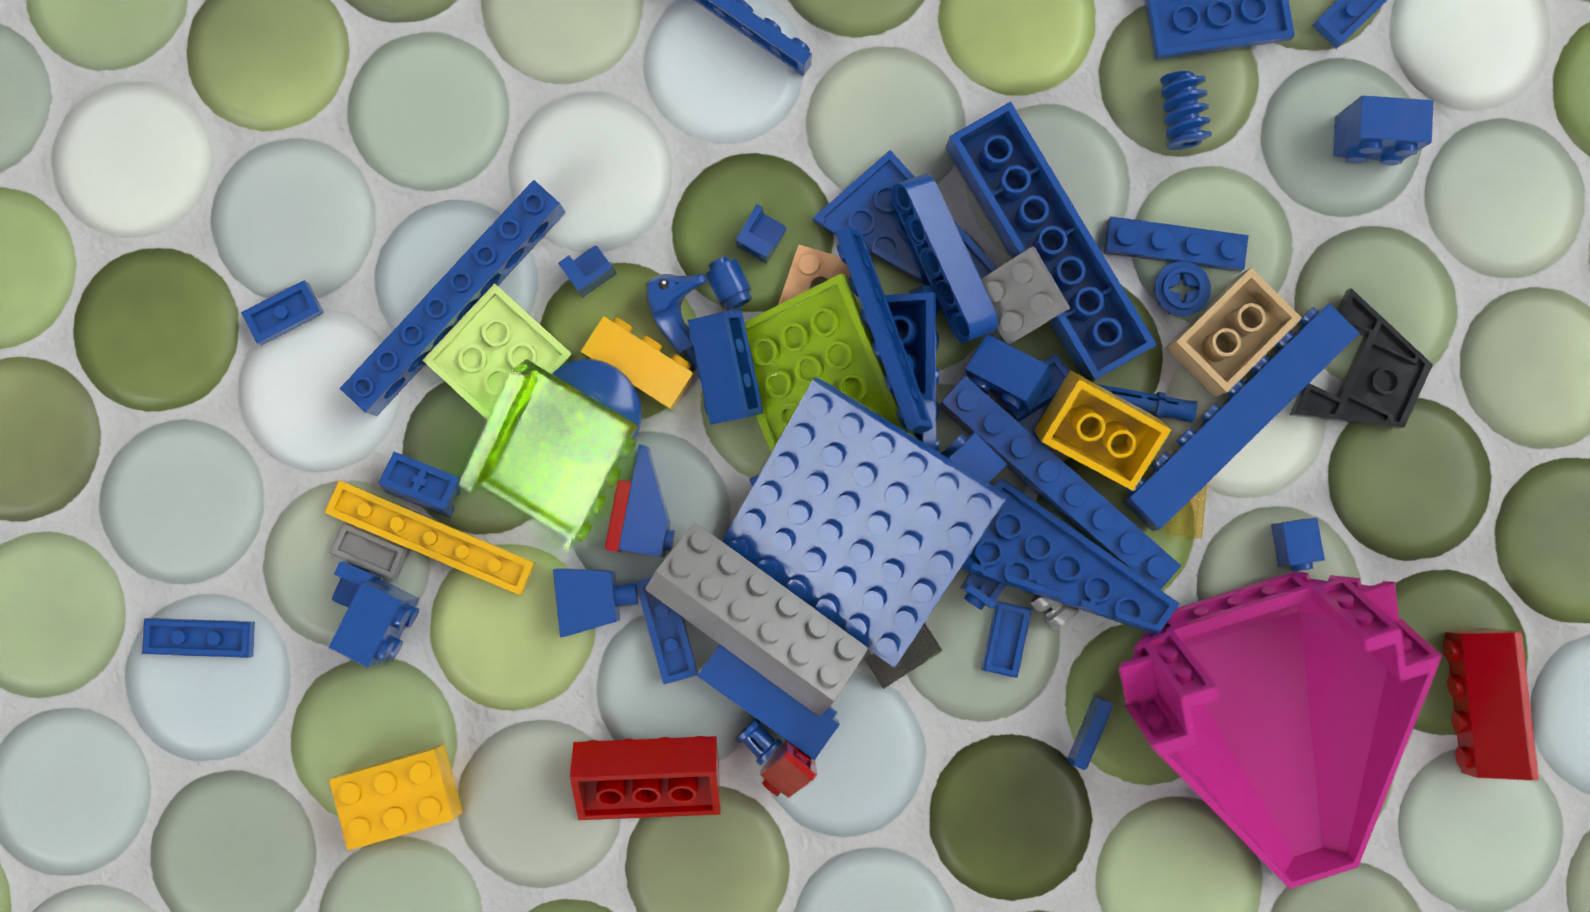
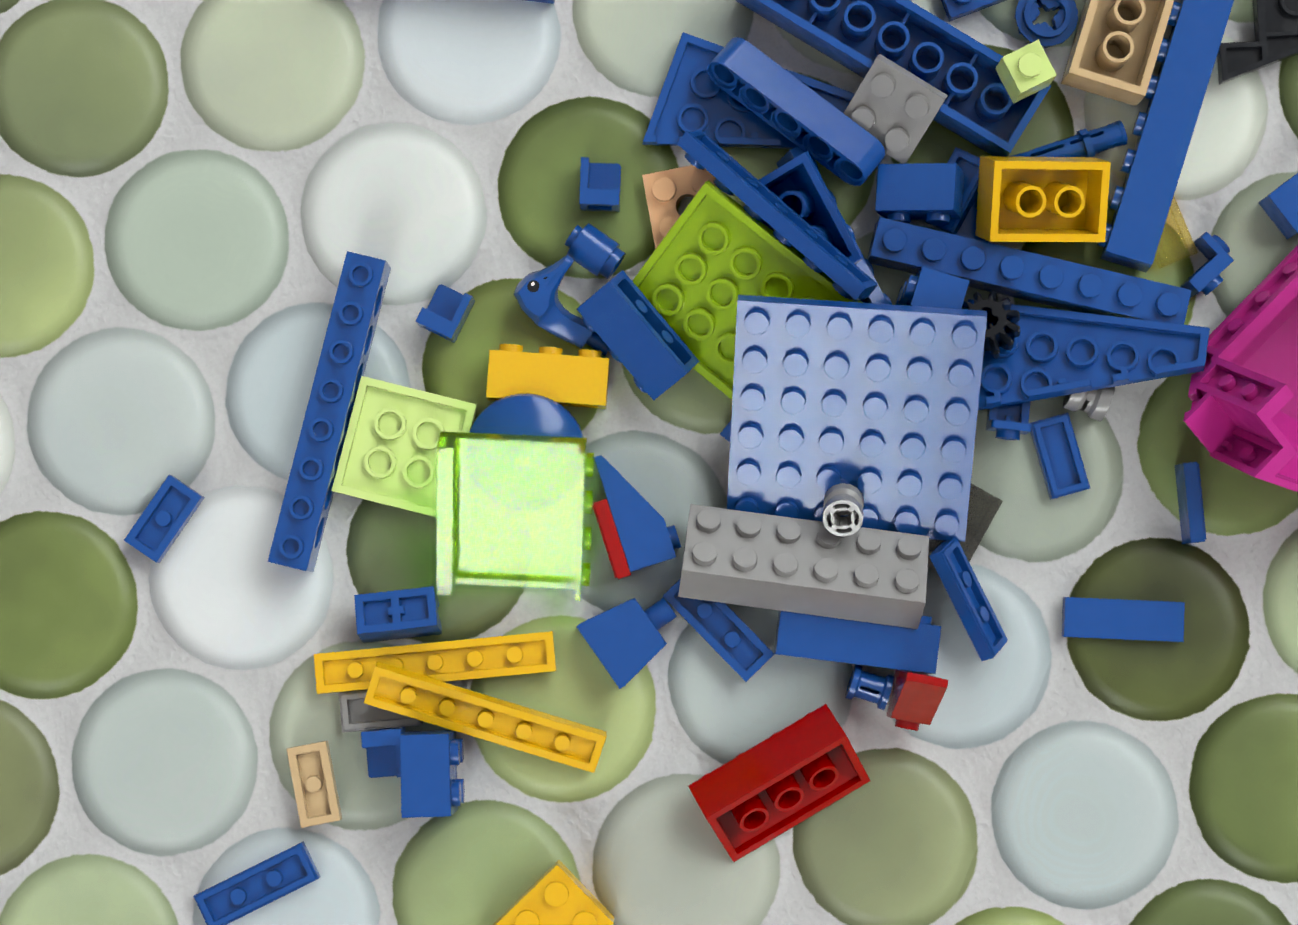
camera: 20 degrees left, 0 degrees up
none -> tan plate [286,740,342,828]
none -> yellow plate [364,662,607,773]
none -> light grey wheel [822,483,864,537]
none -> blue tile [929,537,1008,661]
none -> black gear [962,291,1021,359]
none -> yellowish green brick [995,39,1057,104]
none -> blue tile [1062,597,1185,642]
none -> blue bracket [1180,232,1234,298]

